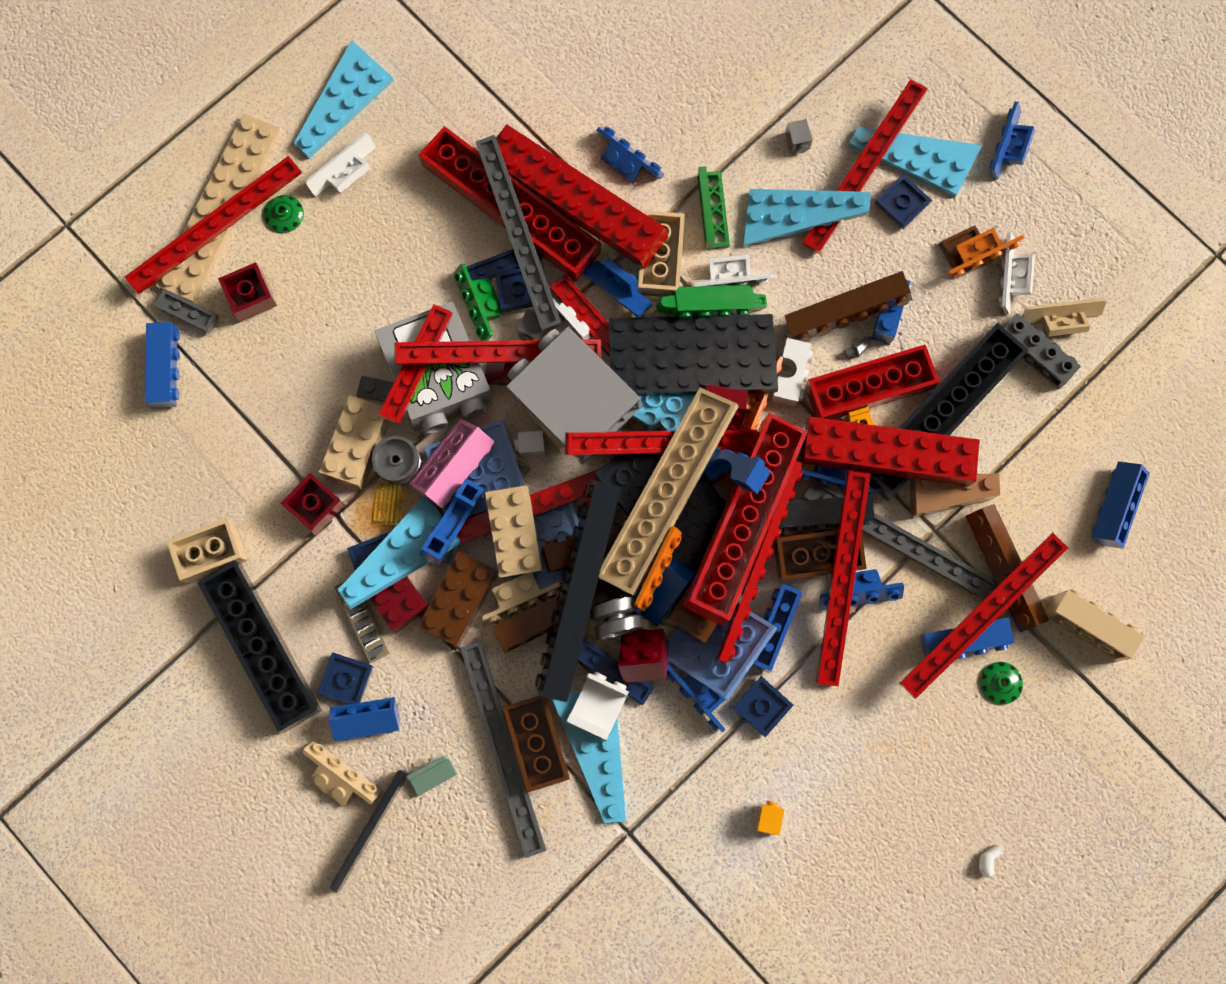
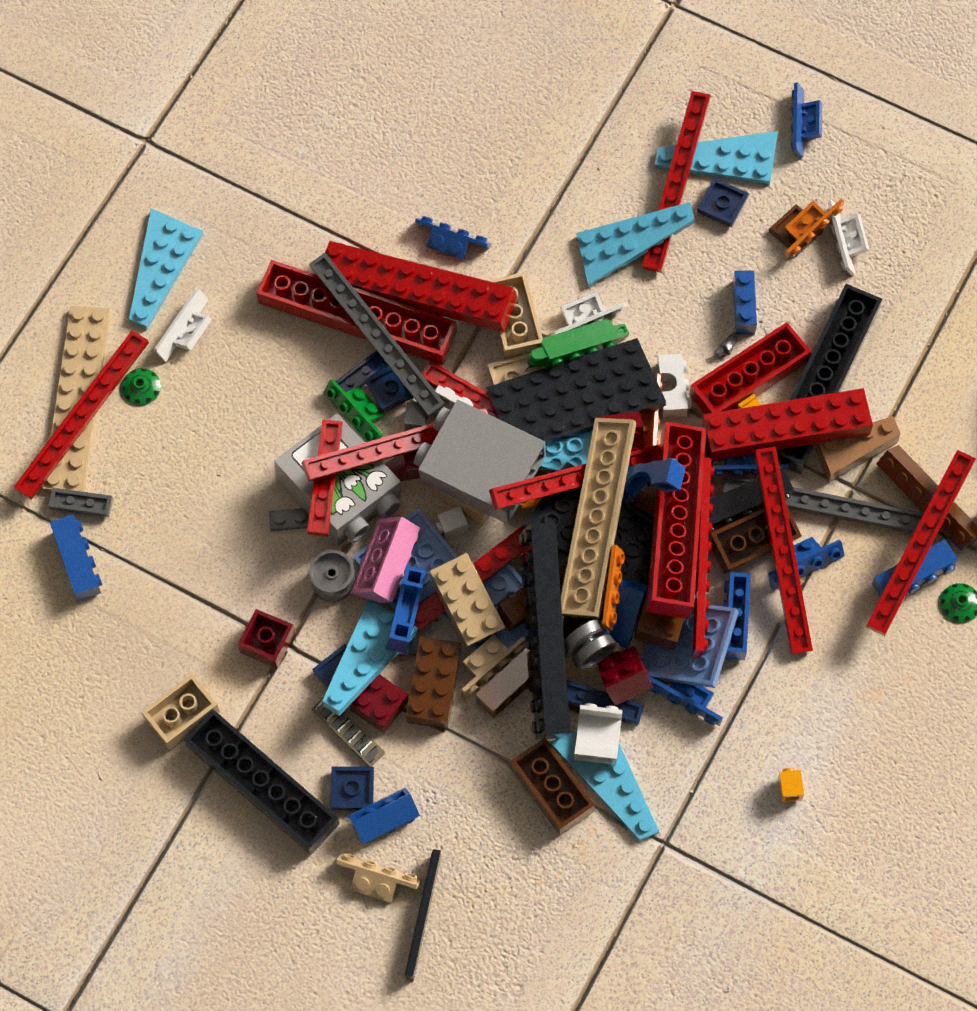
camera: 15 degrees left, 10 degrees down
dark red brick [218,262,278,322] -> none
tan brick [319,395,389,491] -> none
clear yellow brick [371,483,406,529] -> none
sand green panel [406,755,457,796] -> none
dark grey plate [460,641,547,858] -> none
blue bracket [583,258,652,317] -> none
green fence [697,166,730,250] -> none
dark blue plate [733,676,794,738] -> none
reddish brown brick [784,271,912,342] -> none
brick [785,119,813,153] -> none
dark grey brick [1004,314,1081,389] -> none
tan bracket [1023,298,1106,336] -> none

